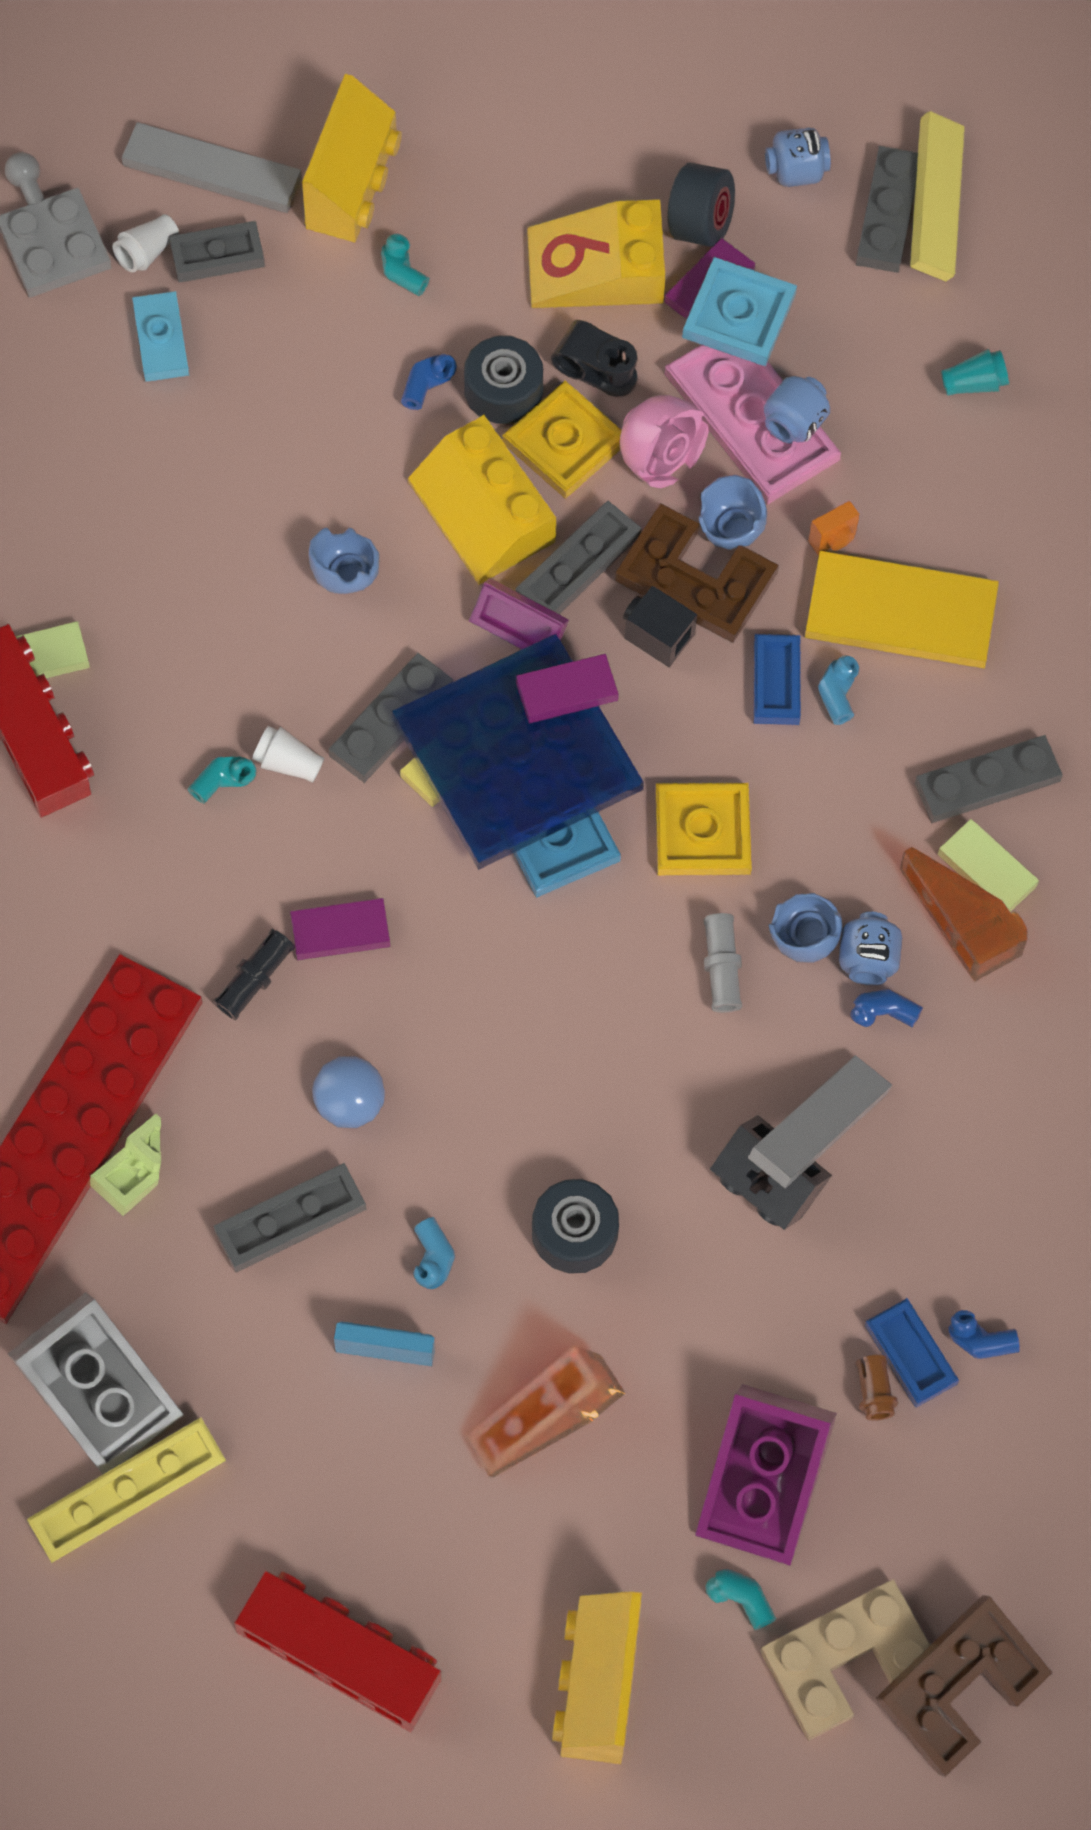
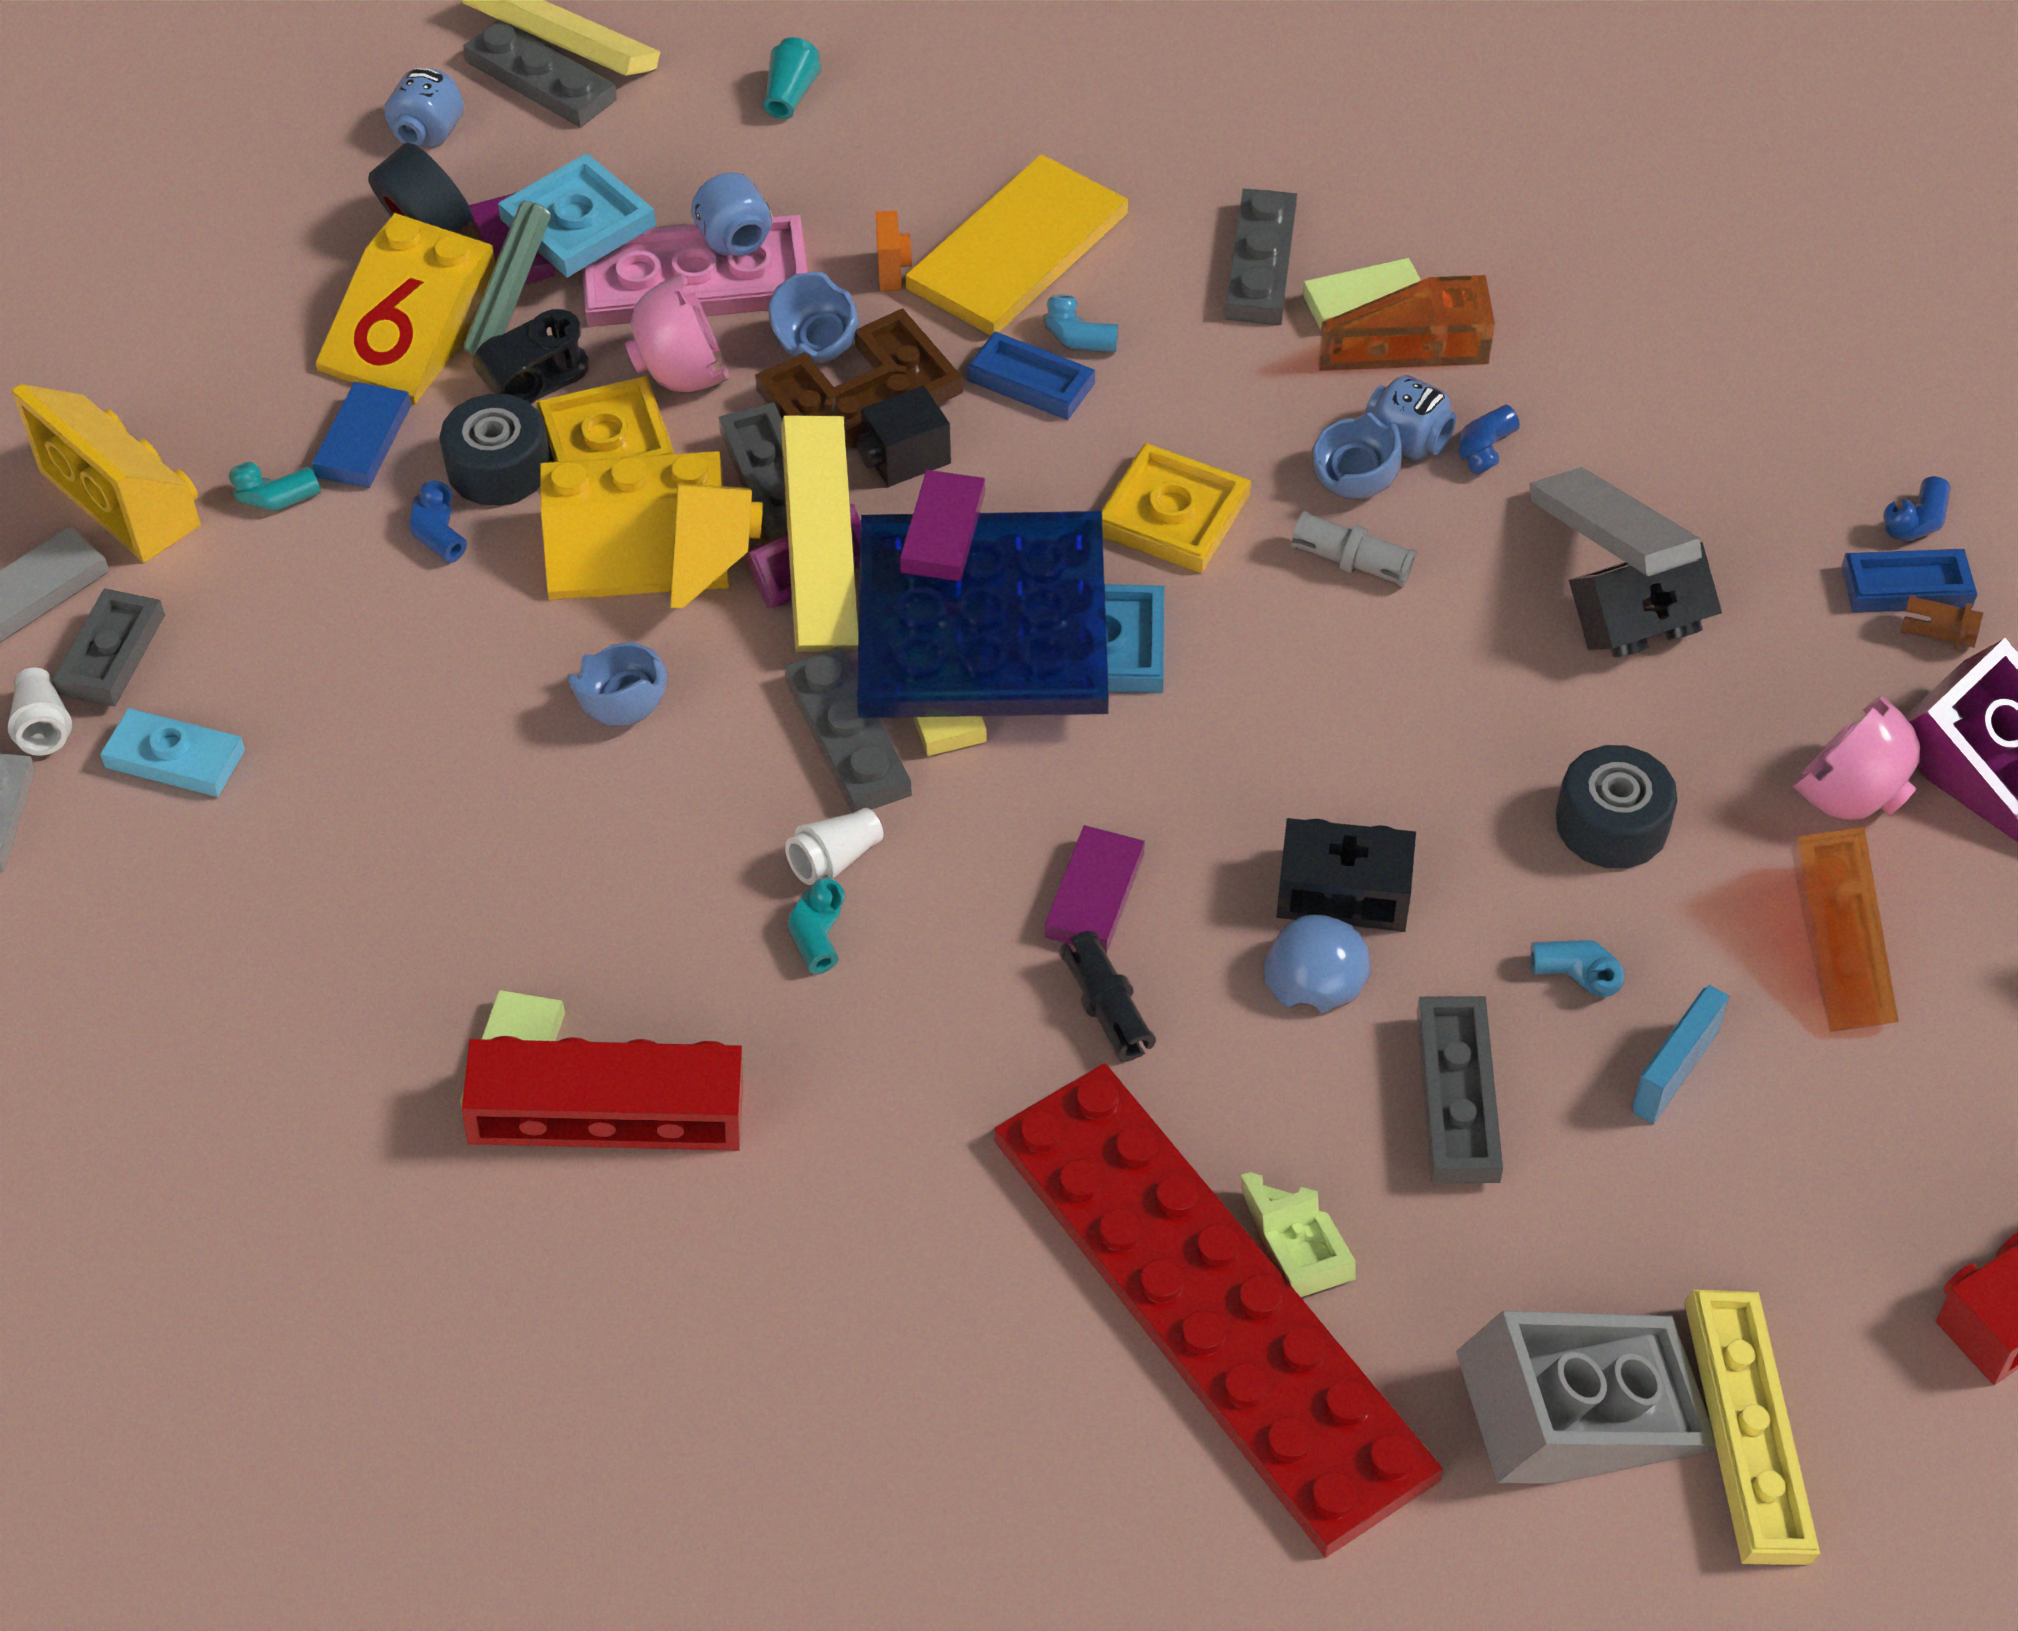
camera: 60 degrees left, 15 degrees down
none -> blue tile [312,382,411,488]
none -> sand green axle [463,201,551,357]
none -> yellow slope [670,483,762,608]
none -> light yellow tile [781,416,859,652]
none -> black brick [1276,818,1416,932]
none -> bright pink cylinder [1792,695,1920,820]

